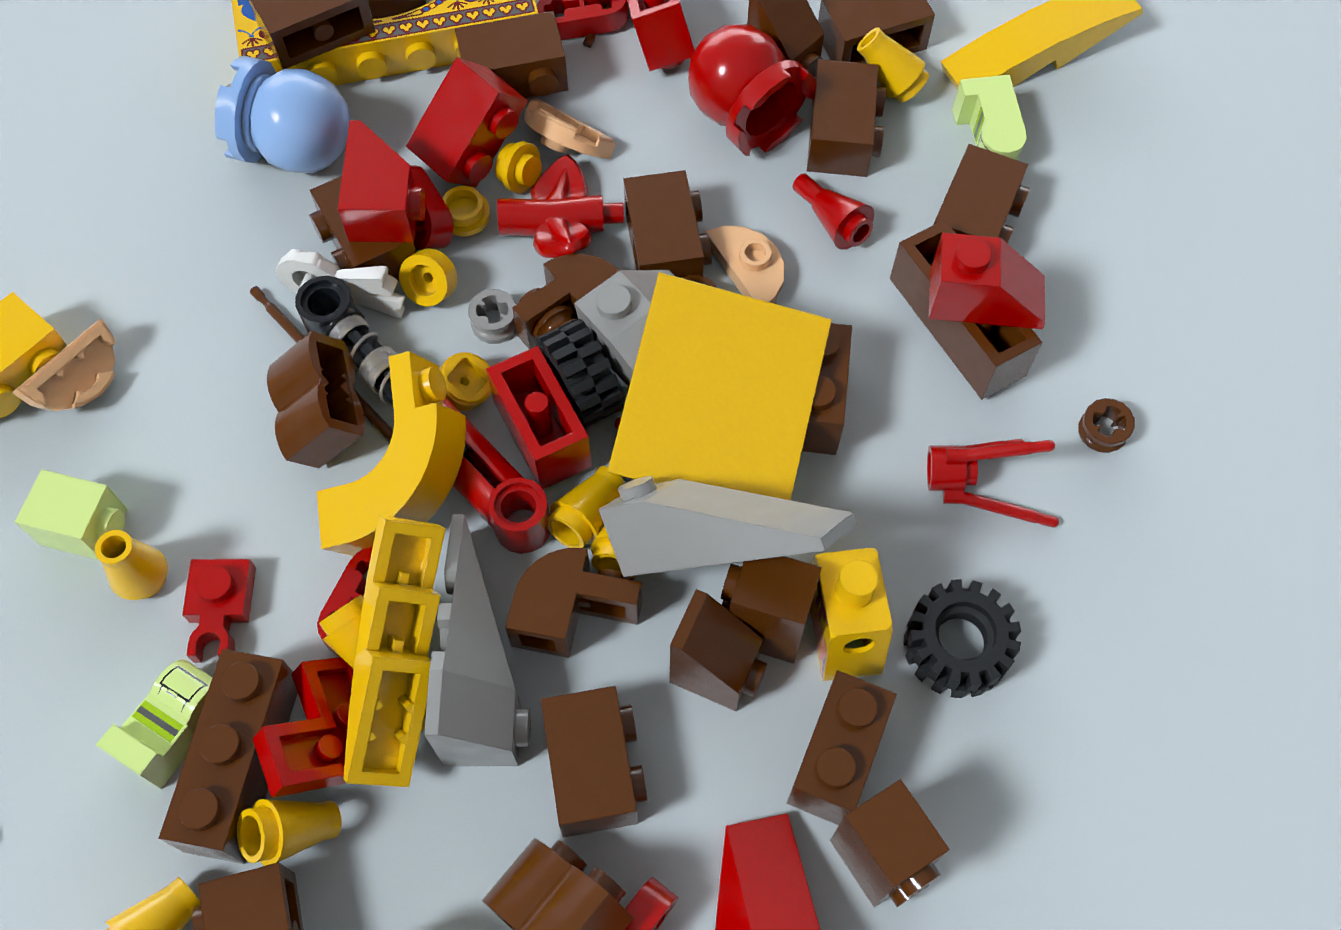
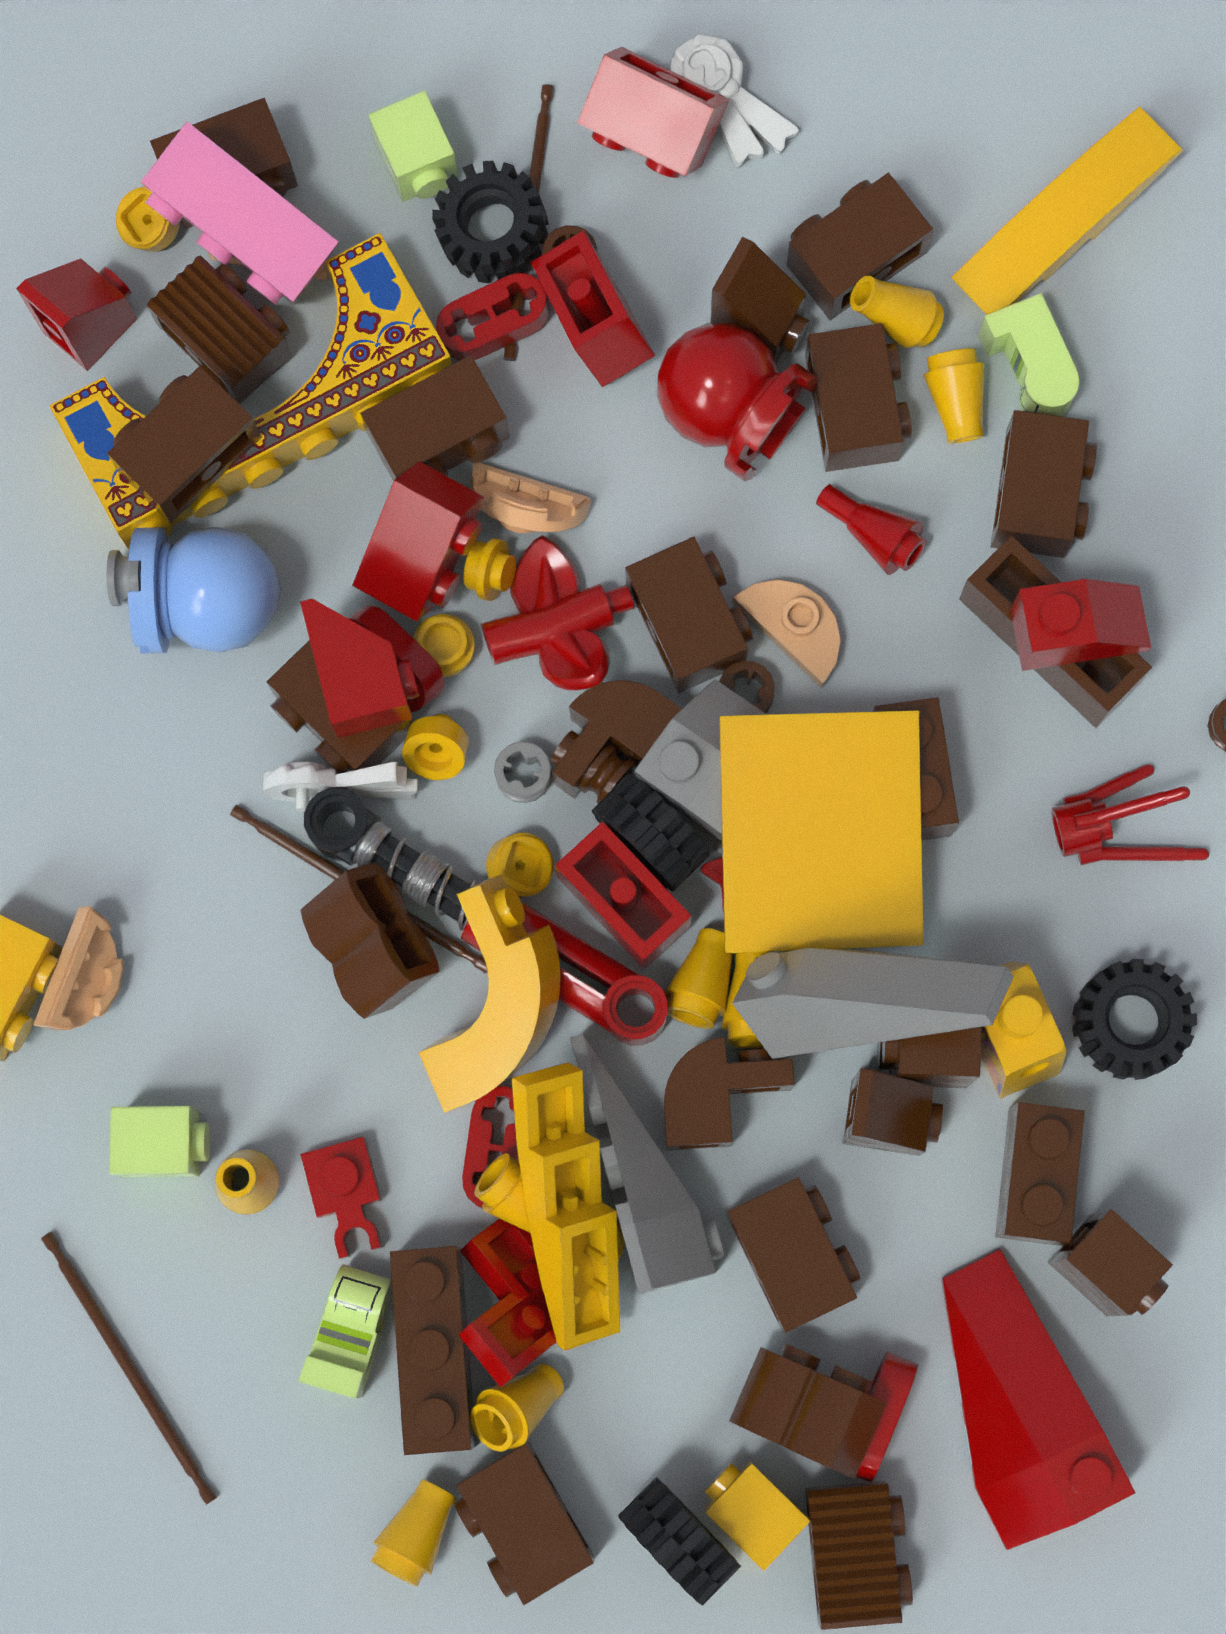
camera: 10 degrees left, 15 degrees up
none -> yellow cone [923,348,984,444]

